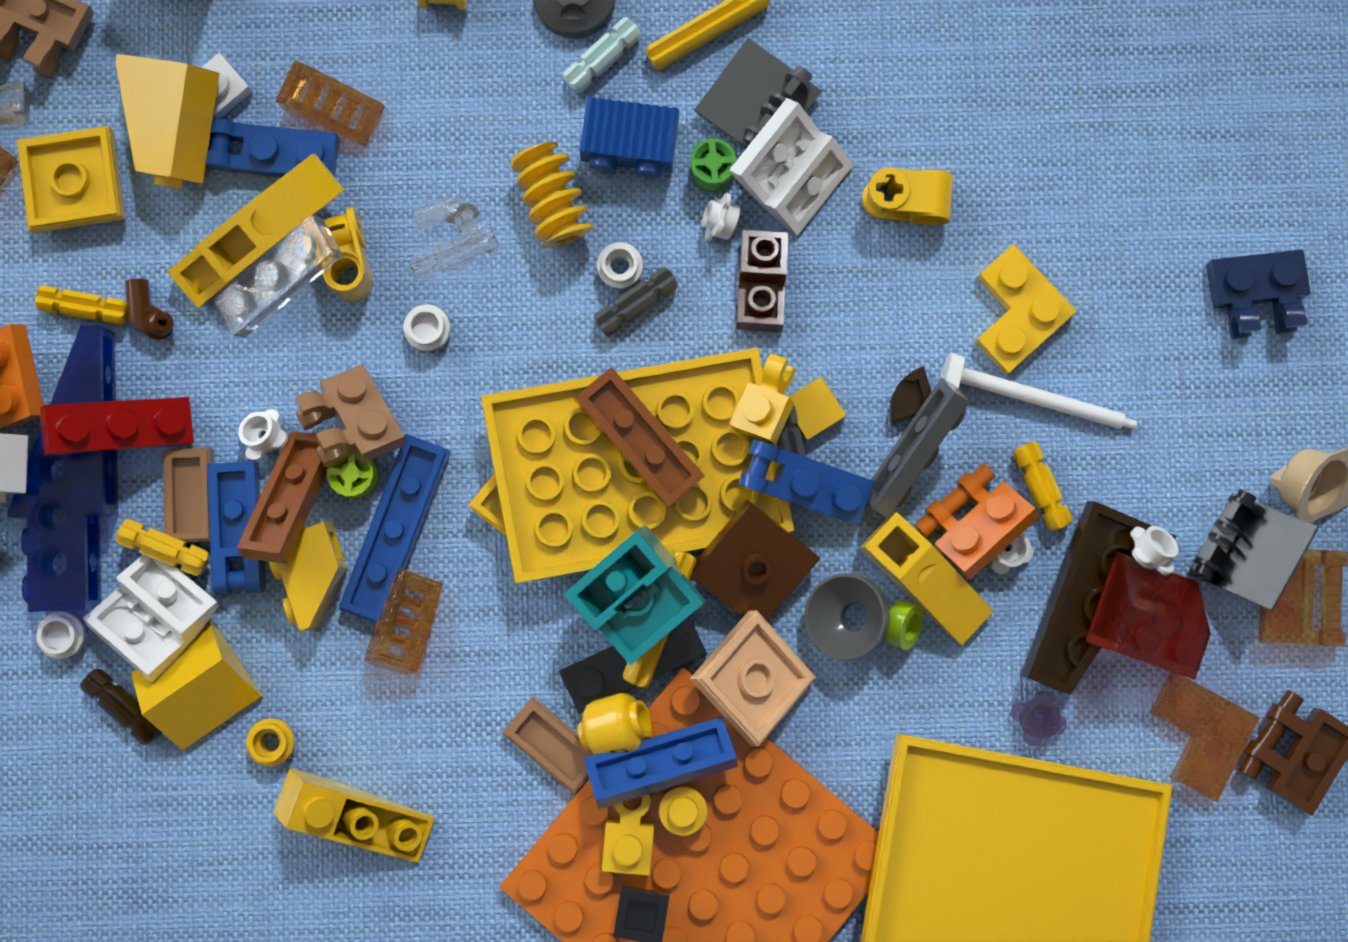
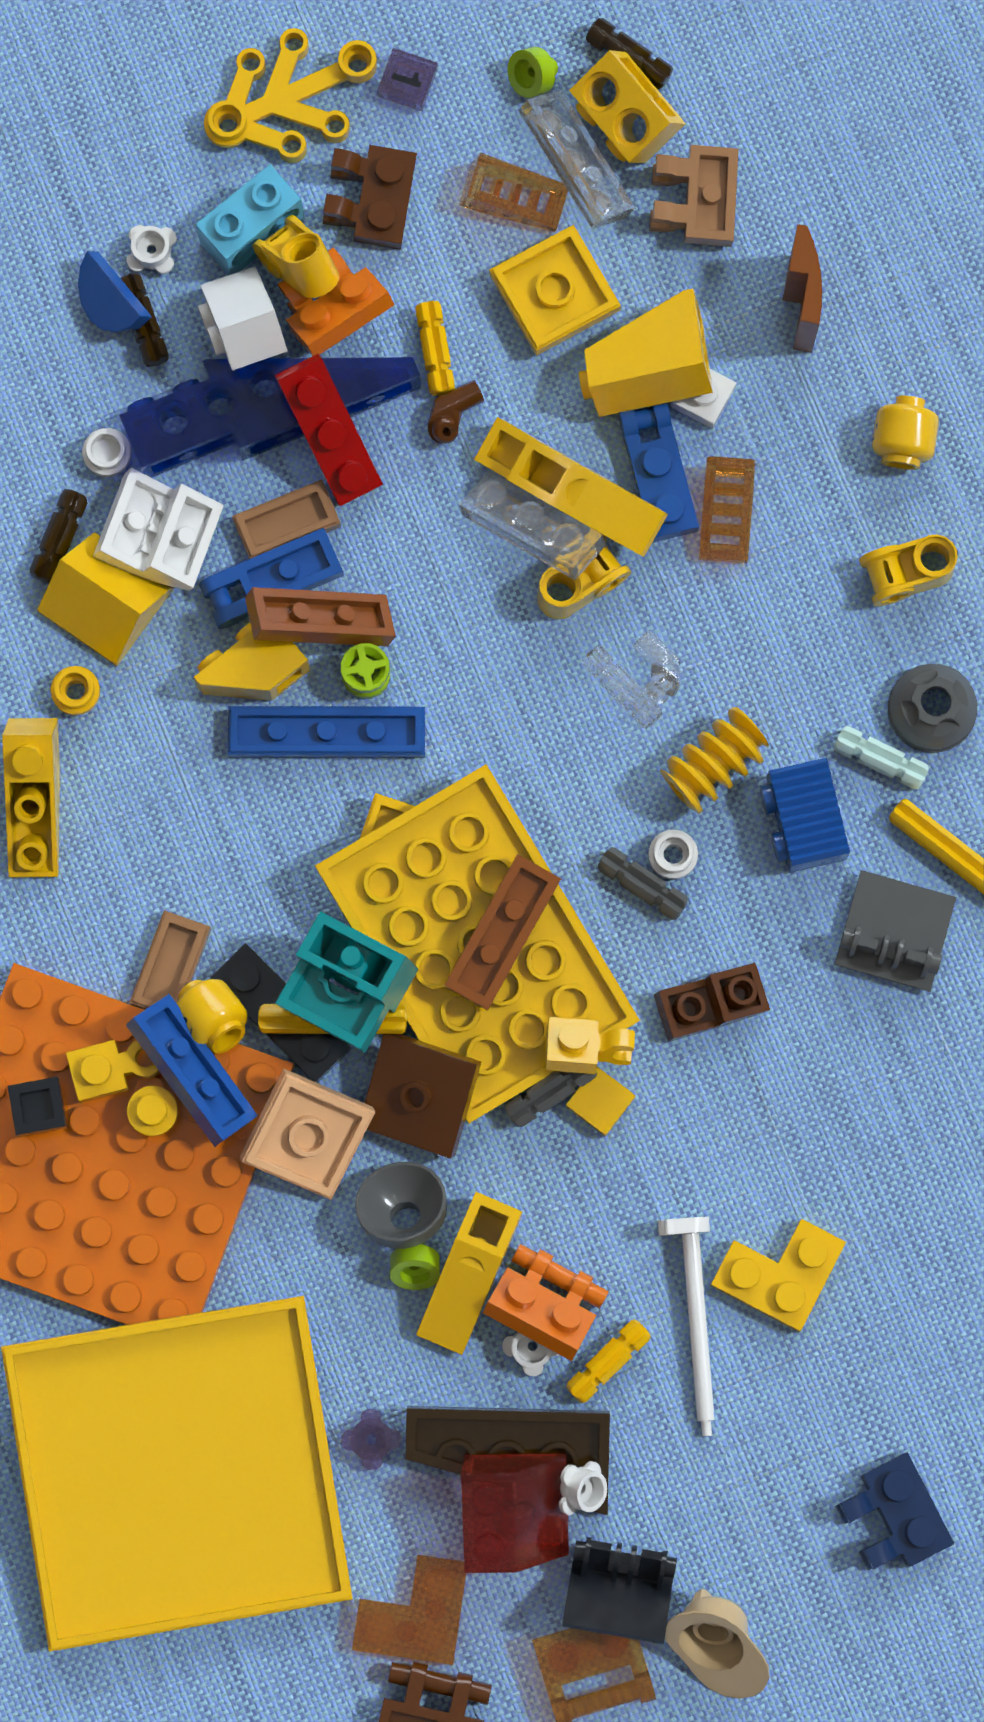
camera: 70 degrees right, 5 degrees down
yellow axle [116,519,210,576] -> none
white plate [238,409,288,461] -> none
medium nougat plate [295,364,405,468] -> none
clear orange slope [364,568,443,675] -> none
white plate [403,304,451,351] -> none
bright green wheel [690,138,737,193] -> none
white plate [702,193,740,242] -> none
white slope [729,98,853,235] -> none
blue plate [738,439,874,525] -> none
yellow piece [861,167,953,225] -> none
dark grey plate [868,377,970,518] -> none
dark brown tile [889,366,932,425] -> none

